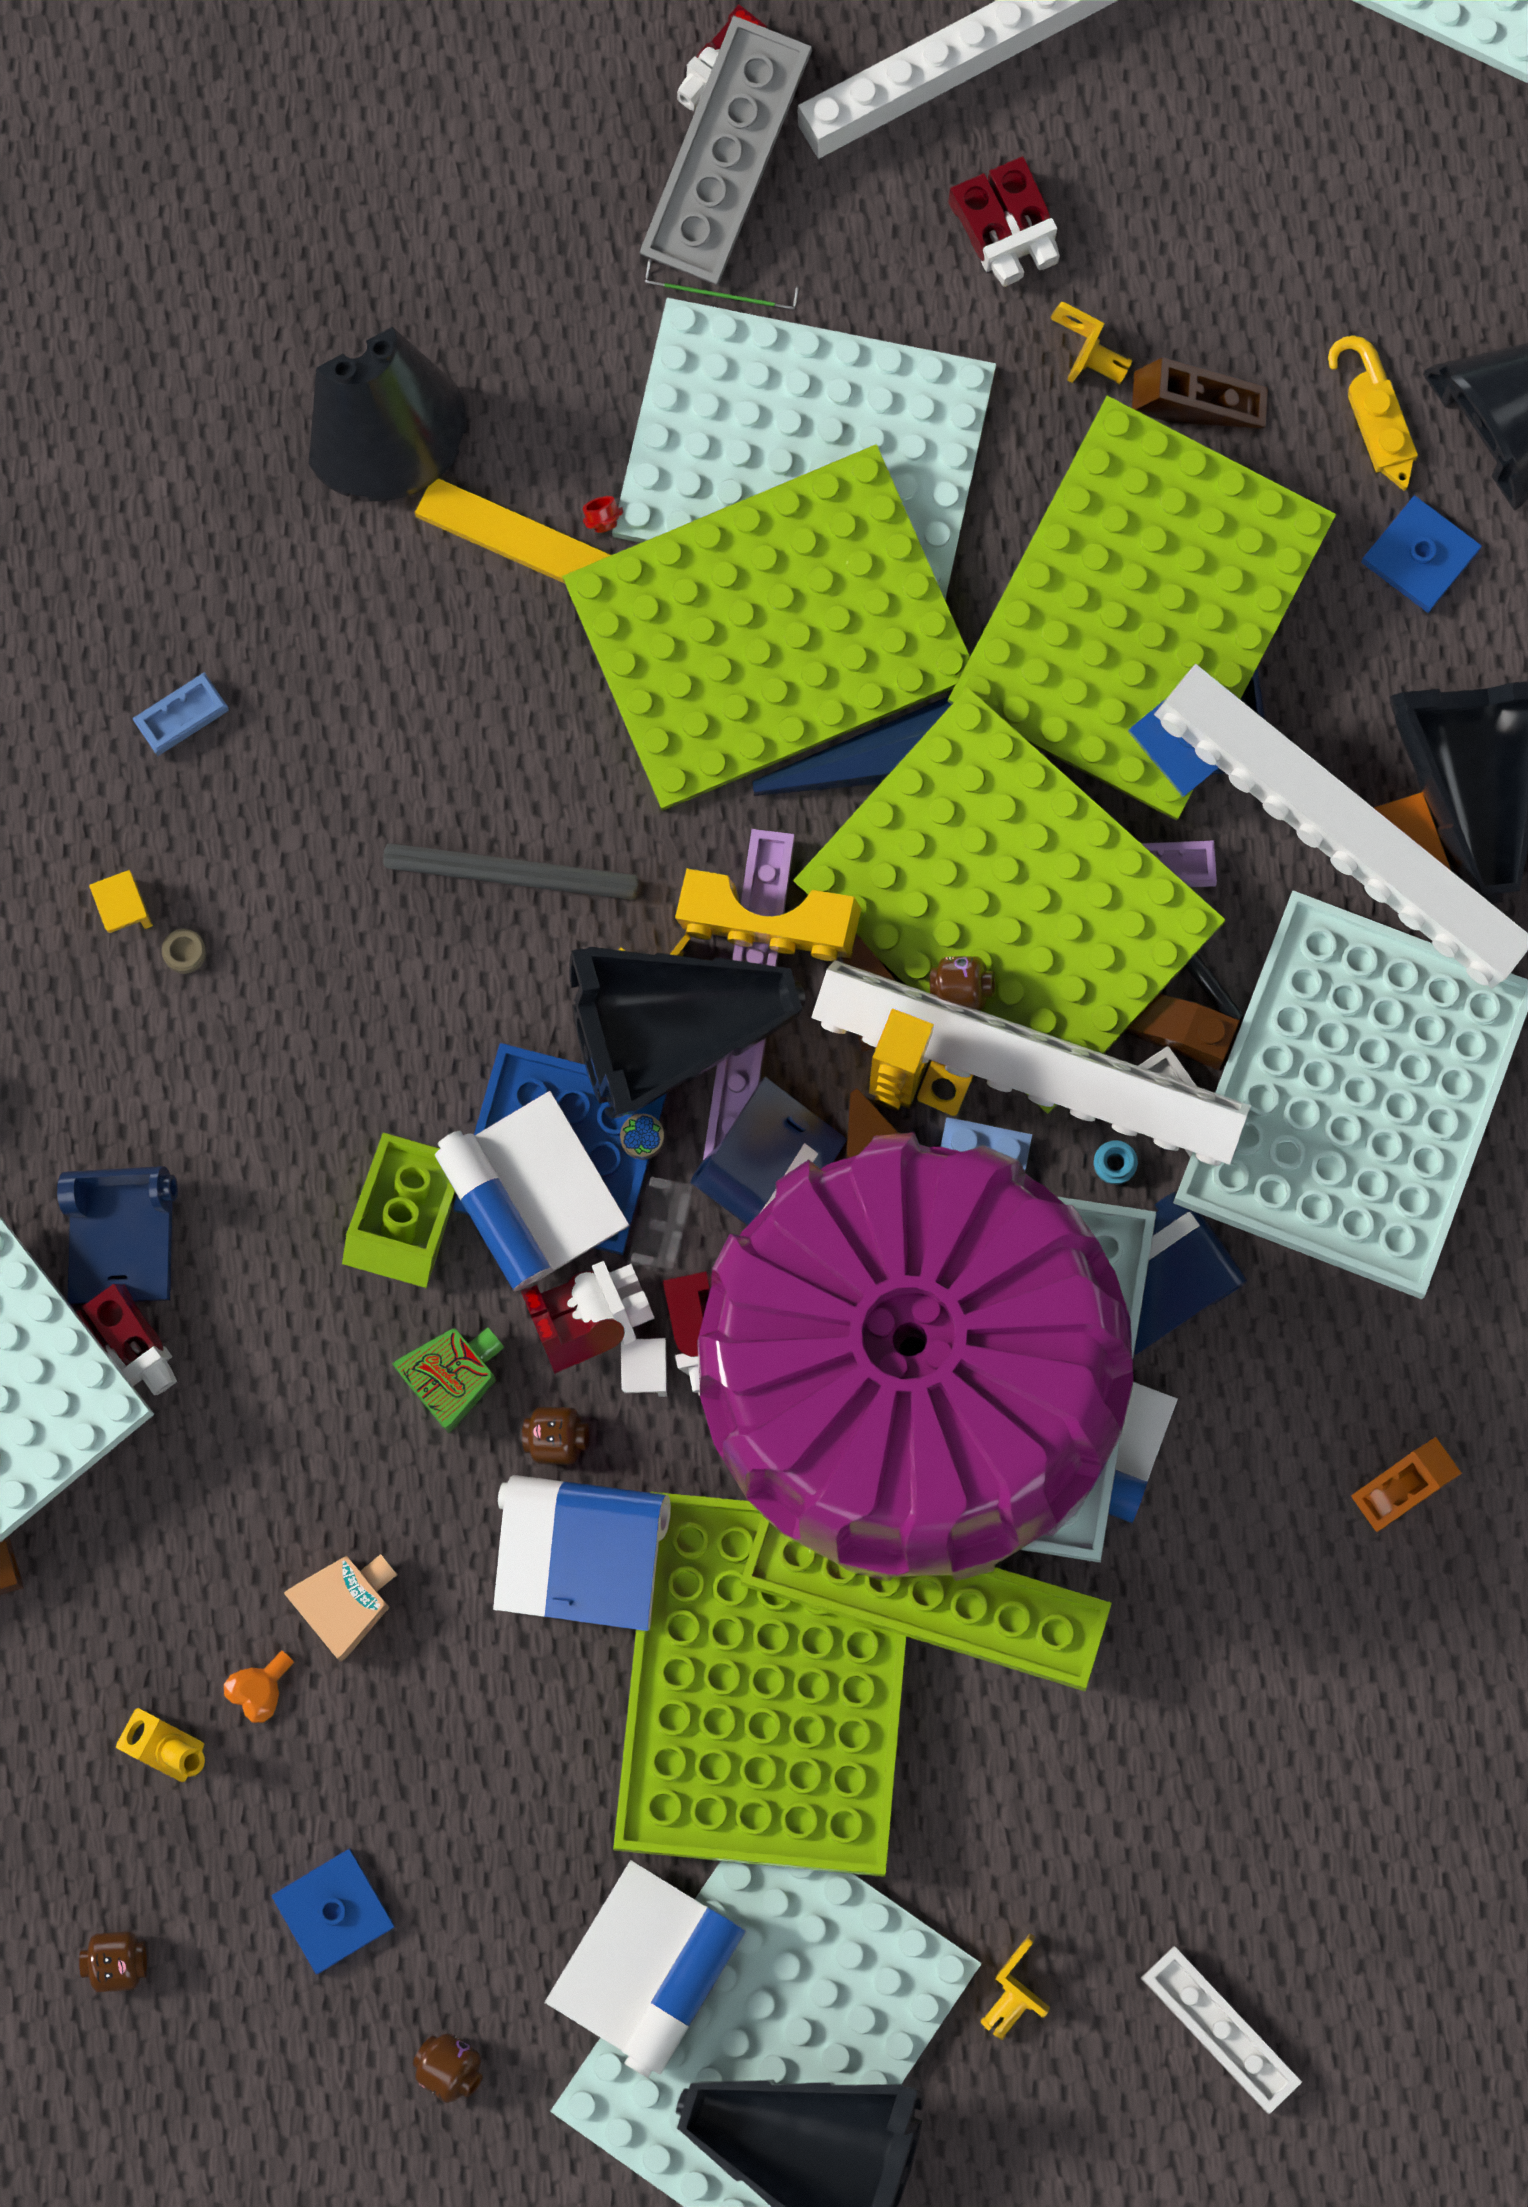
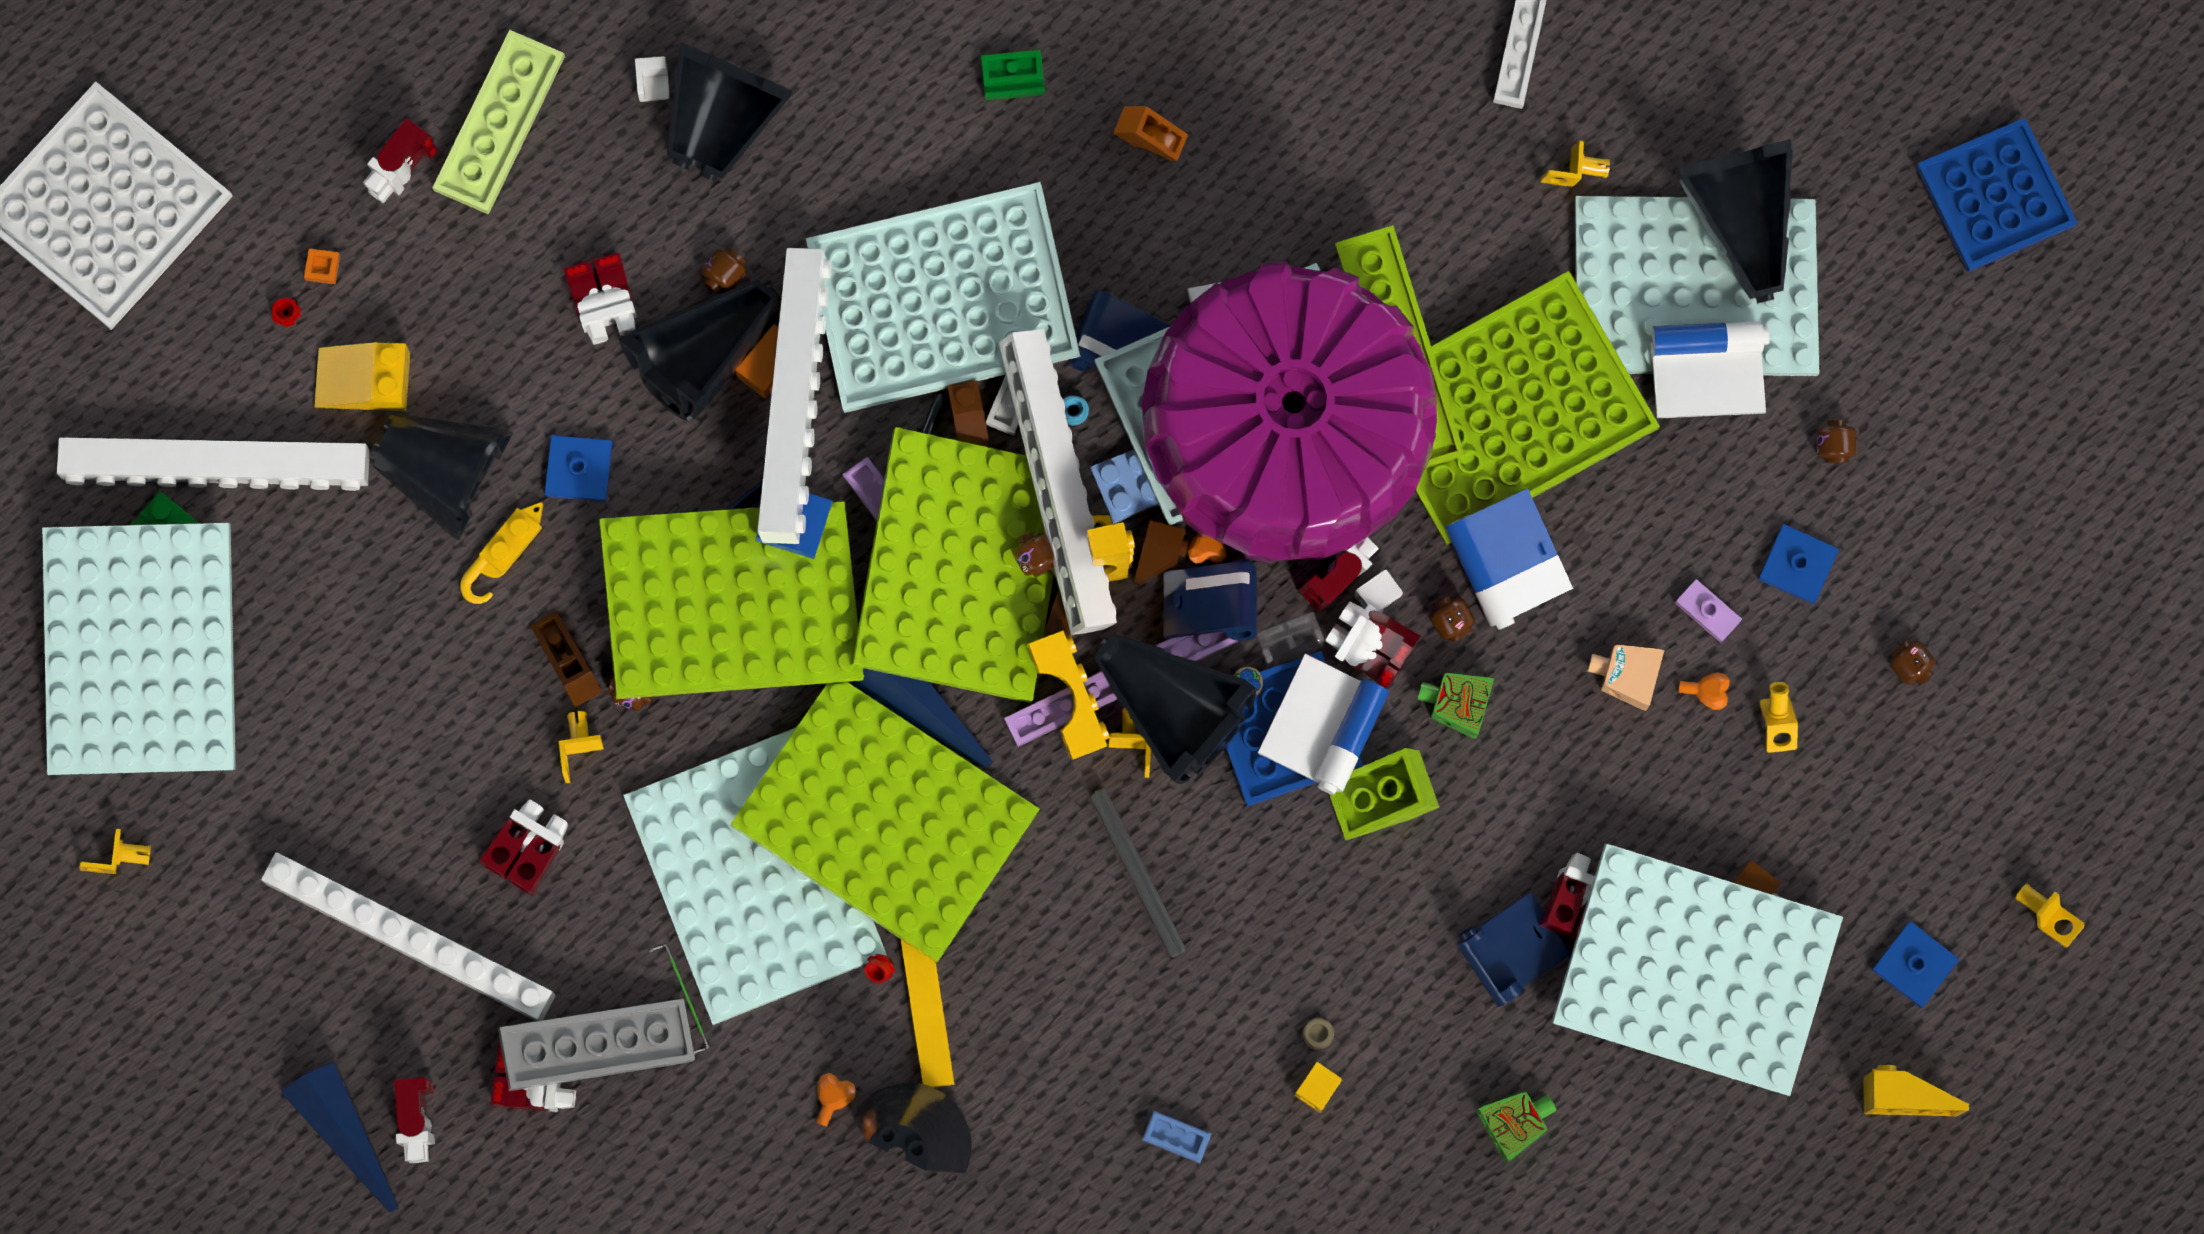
camera: 130 degrees left, 0 degrees up
none -> orange rock [816,1073,856,1127]
none -> lavender plate [1675,579,1742,643]

